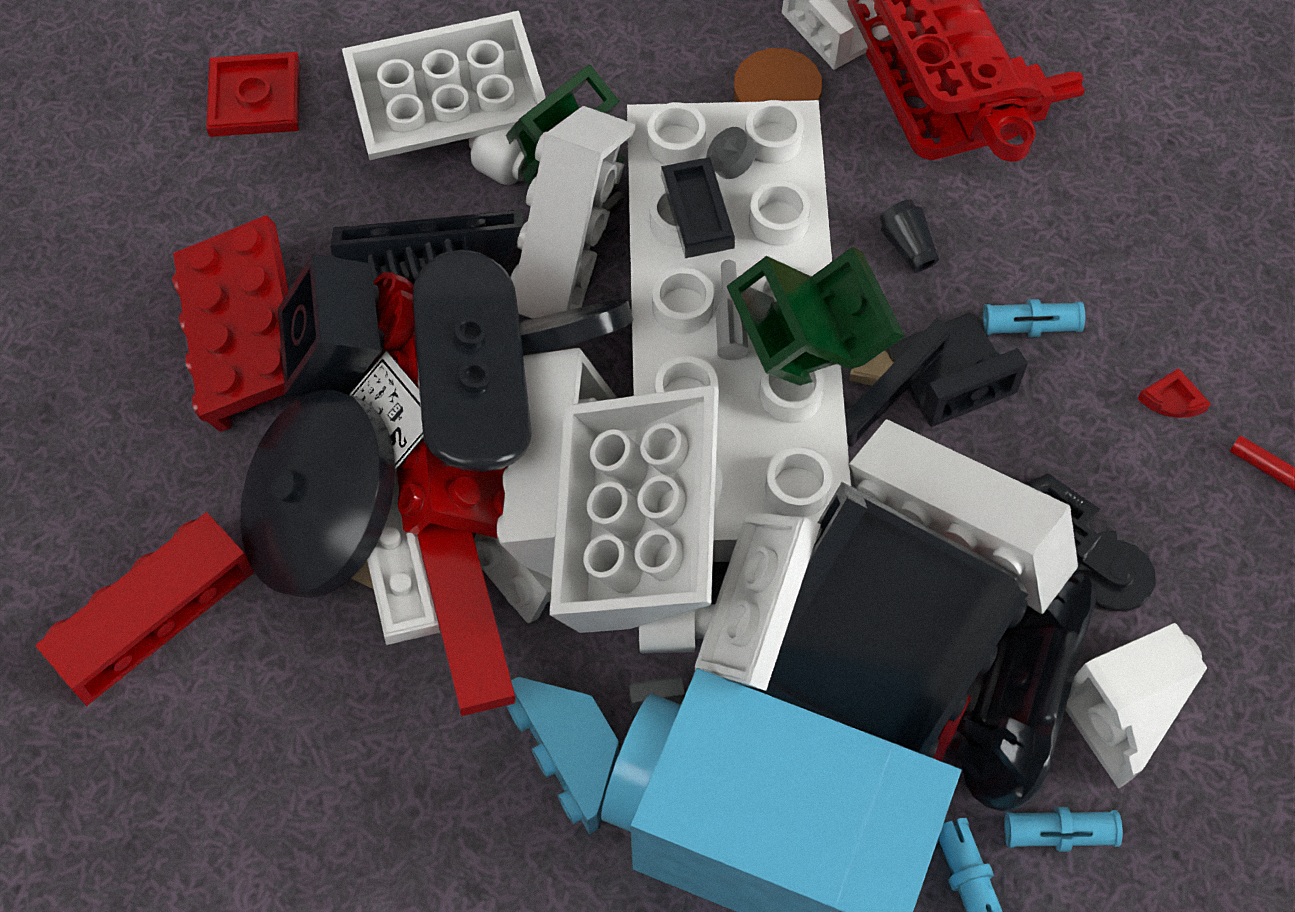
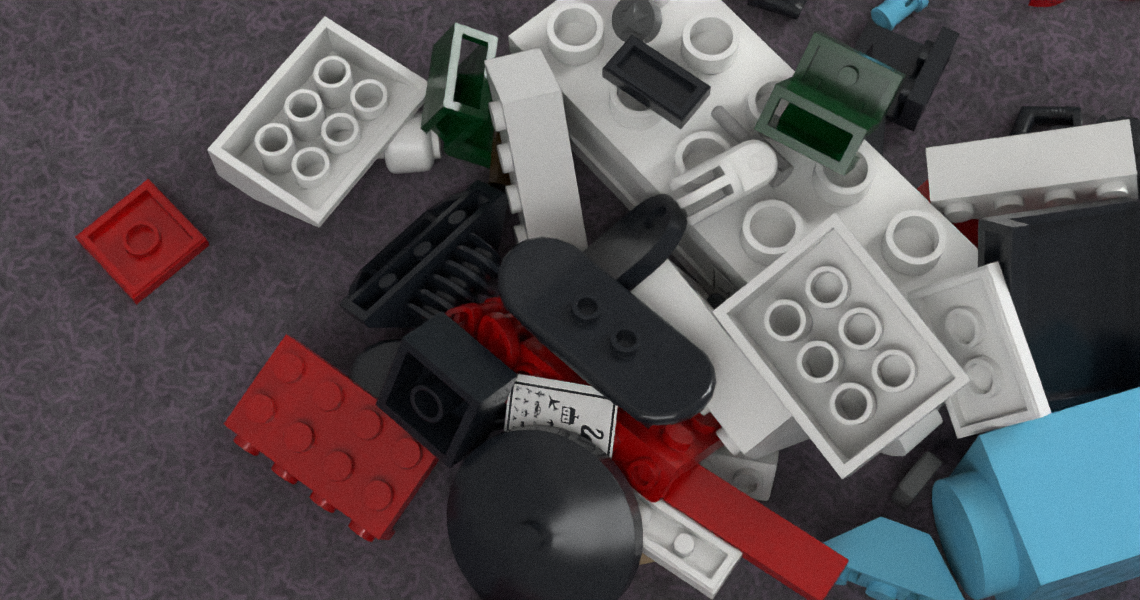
camera: 40 degrees left, 5 degrees up
none -> white arm [667,139,778,227]

